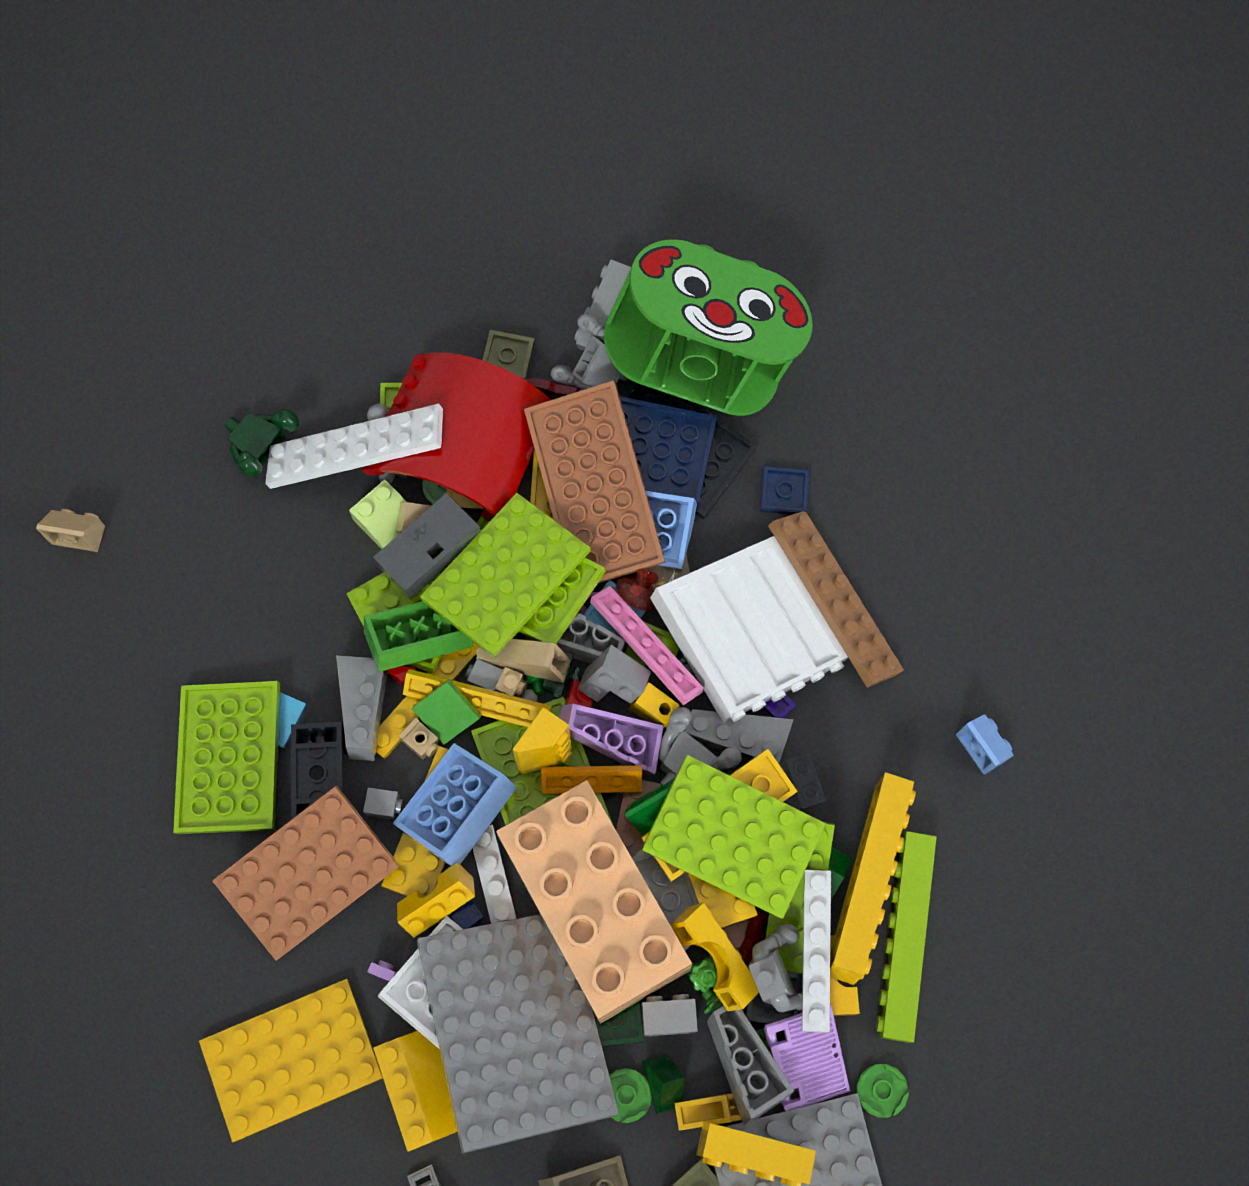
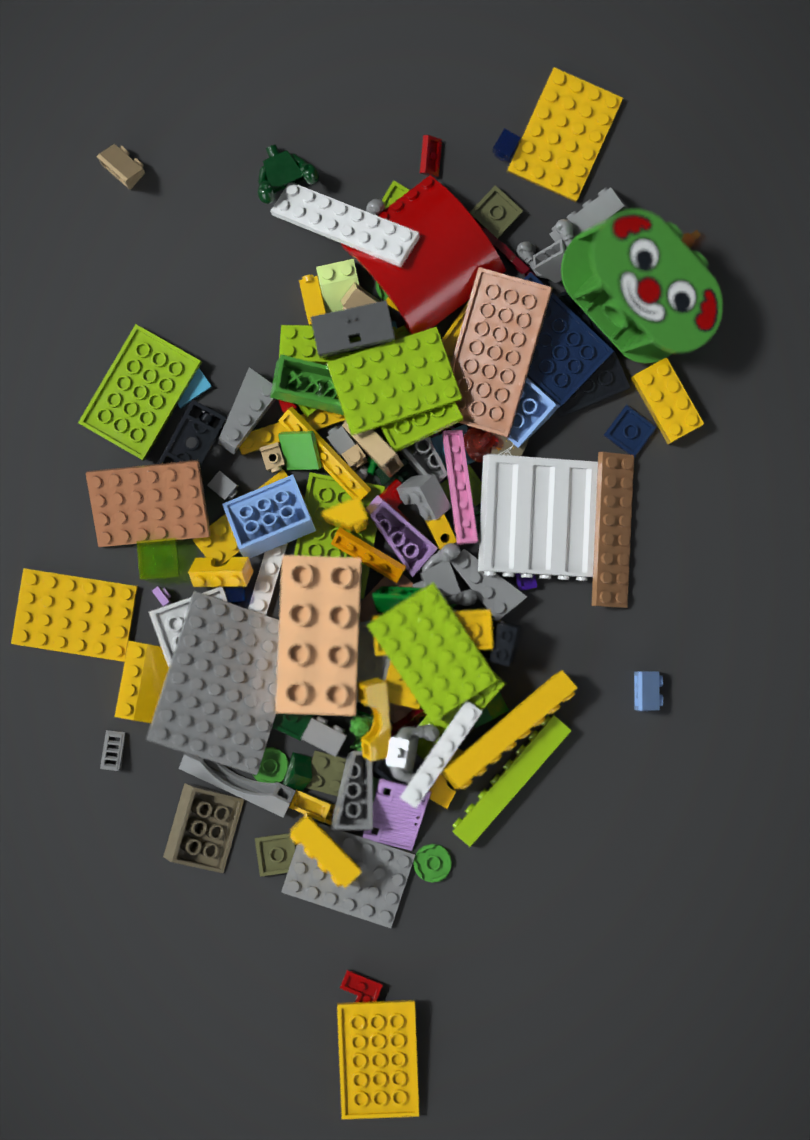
camera: 35 degrees right, 15 degrees up
none -> clear neon green brick [136,538,180,580]
none -> light grey arch [179,753,296,817]
none -> yellow brick [299,274,326,325]
none -> olive plate [305,750,346,797]
none -> red plate [420,135,442,177]
none -> clear blue brick [492,128,521,162]
none -> yellow plate [507,67,623,202]
none -> yellow brick [631,357,704,445]

